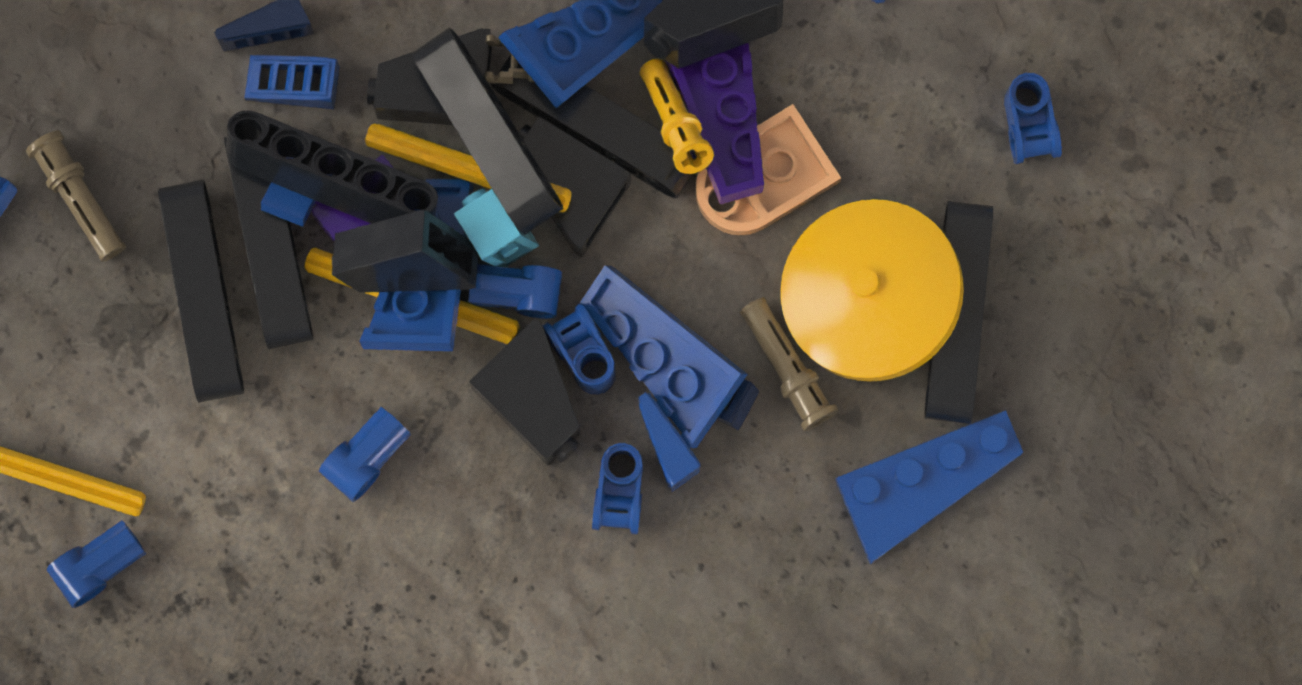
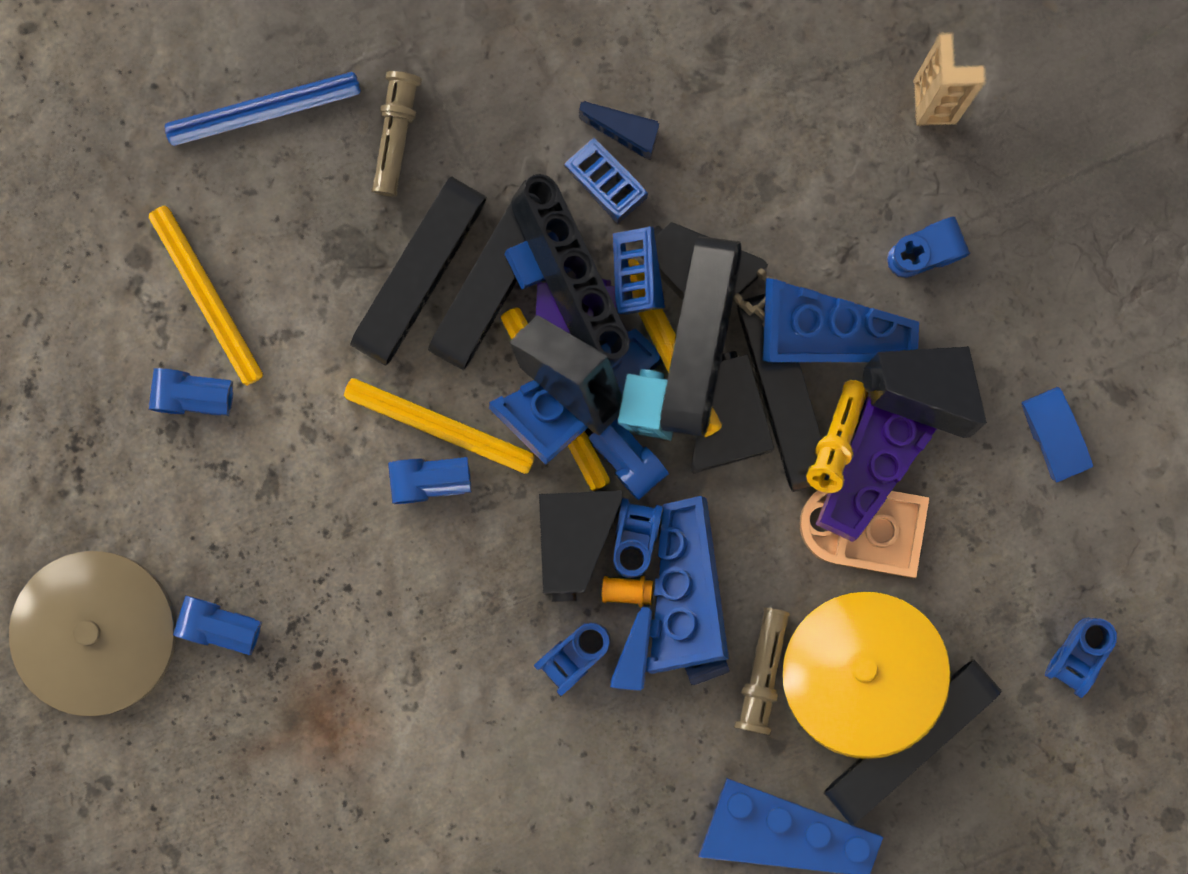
camera: 40 degrees right, 5 degrees up
none -> yellow axle [344,378,535,474]
none -> light orange pin [602,576,653,608]
none -> blue slope [613,226,665,315]

